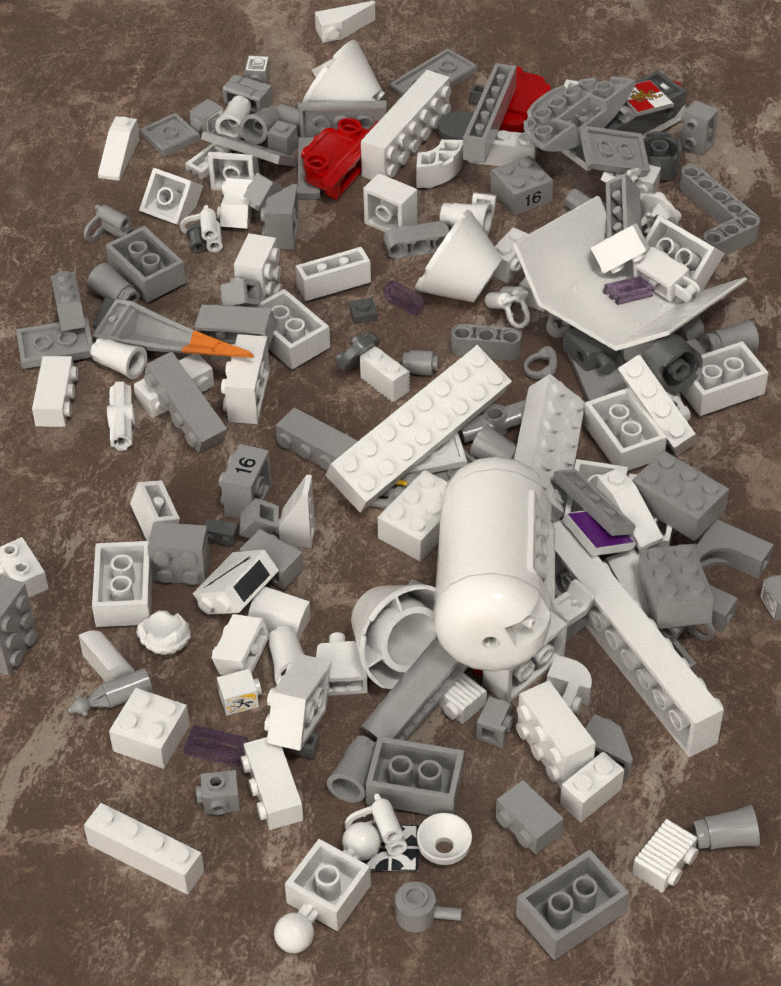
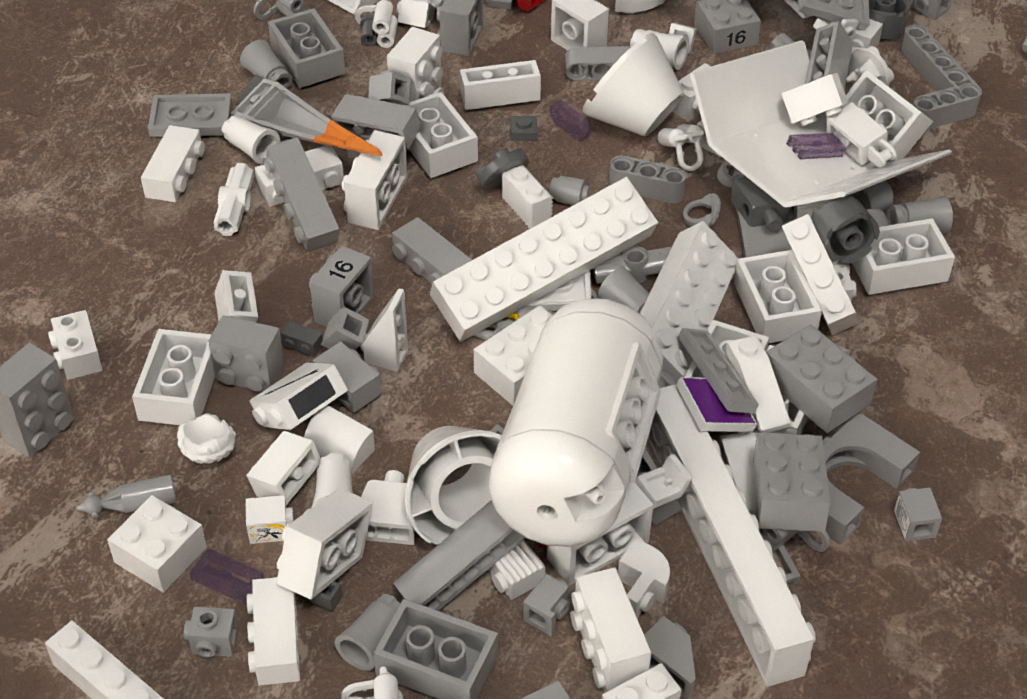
camera: 10 degrees right, 0 degrees up
light grey brick [51,271,85,331] -> none
white brick [79,631,135,682] -> none

